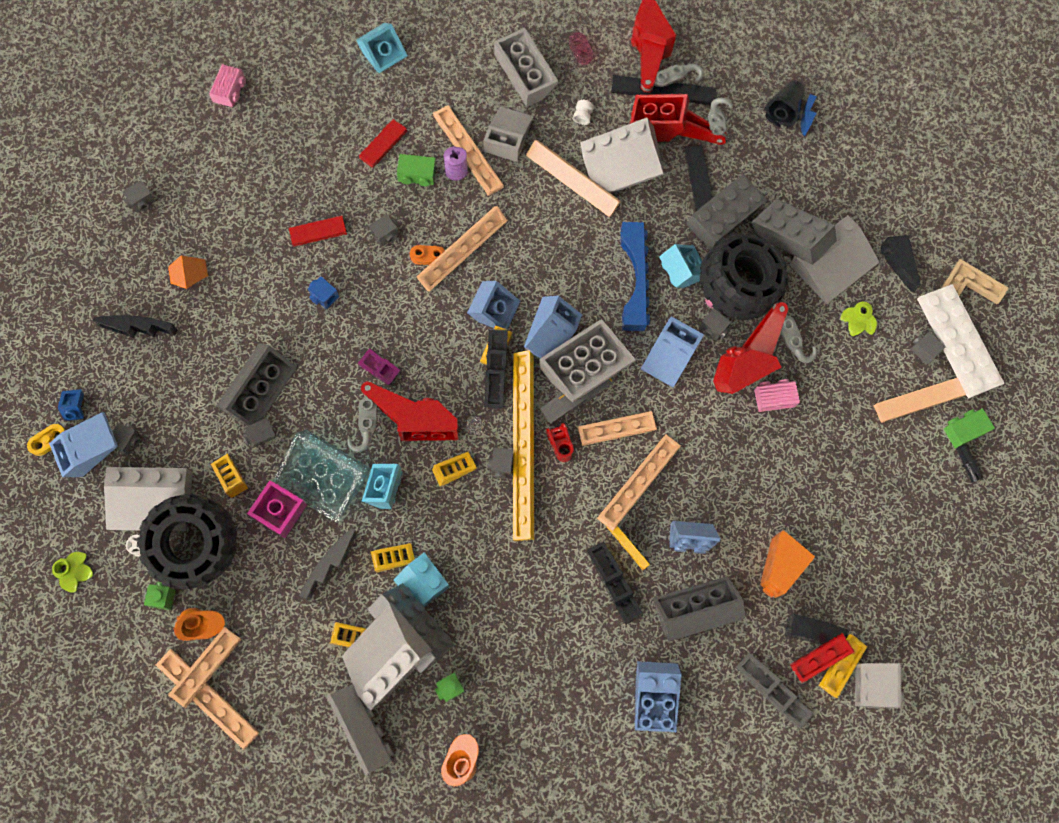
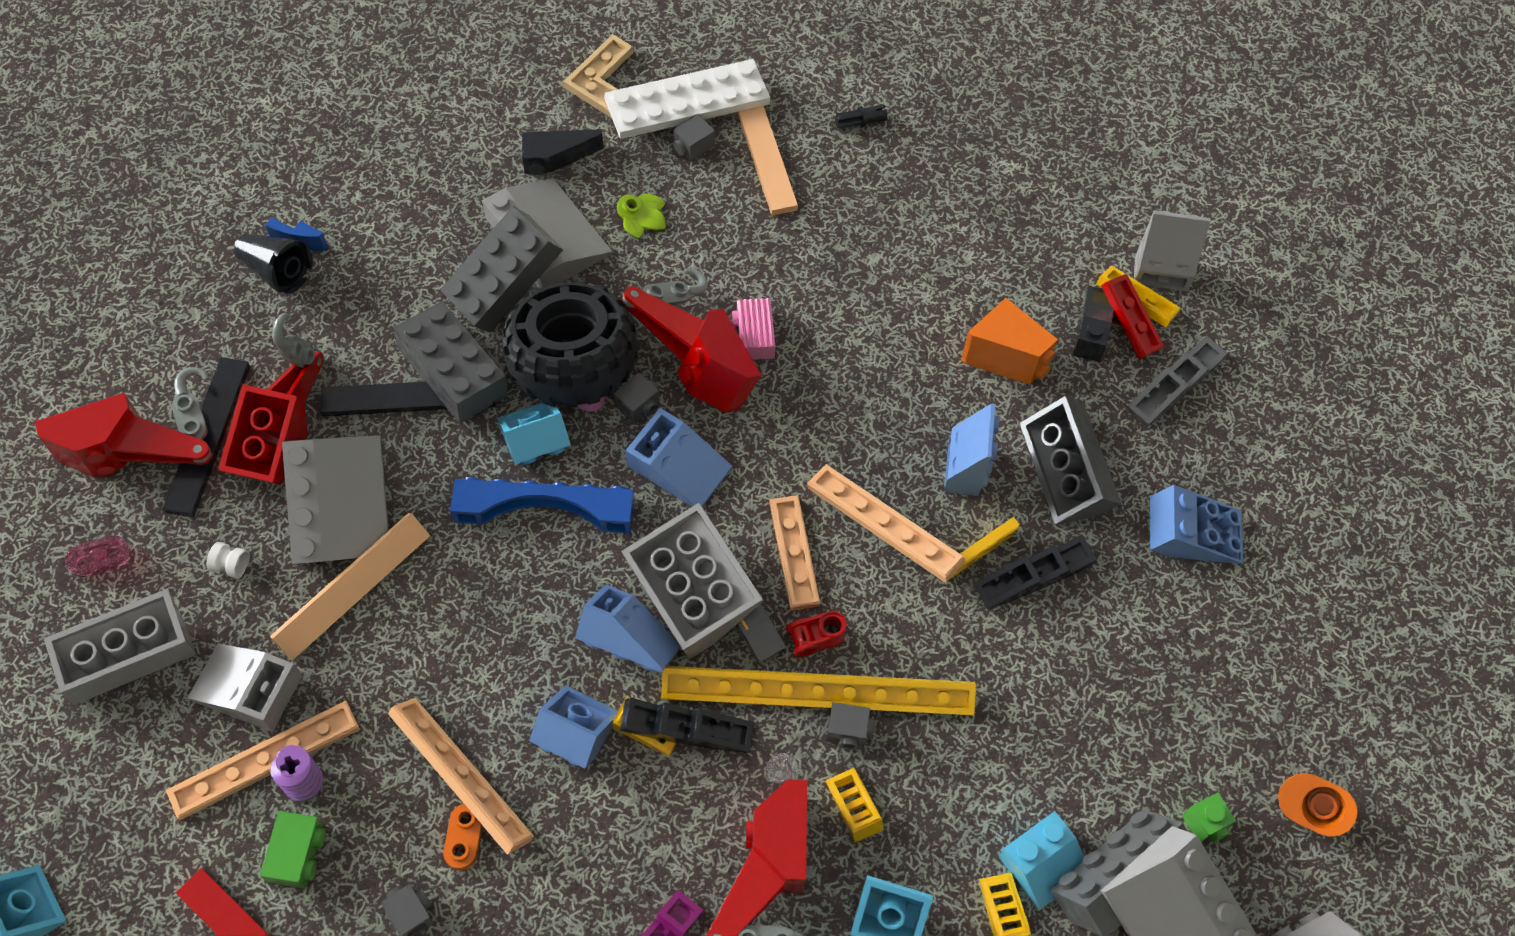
camera: 85 degrees left, 10 degrees down
bright green brick [944,408,995,449] -> none

